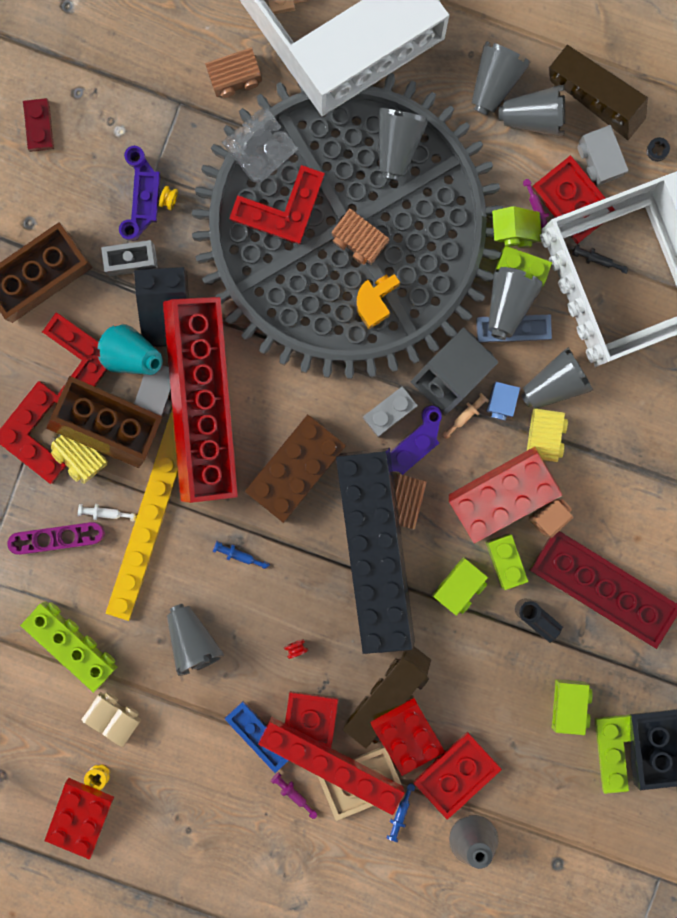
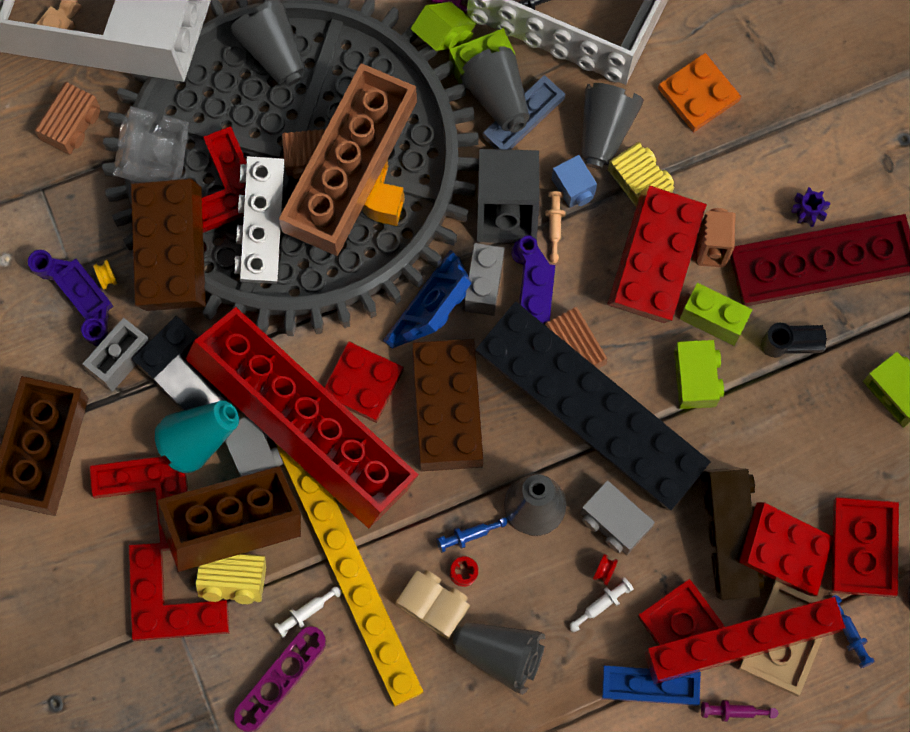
camera: 45 degrees left, 15 degrees down
none -> reddish brown brick [131,179,206,311]
none -> white brick [234,156,284,284]
none -> nougat brick [279,63,417,257]
none -> red plate [325,341,404,423]
none -> blue wing [383,250,472,348]
none -> tan brick [396,570,470,640]
none -> red bush [450,556,479,587]
none -> dark grey cone [504,474,566,536]
none -> white piece [570,577,634,633]
none -> light grey brick [580,480,655,555]
none -> orange plate [658,53,741,133]
none -> dark purple gear [791,187,830,227]

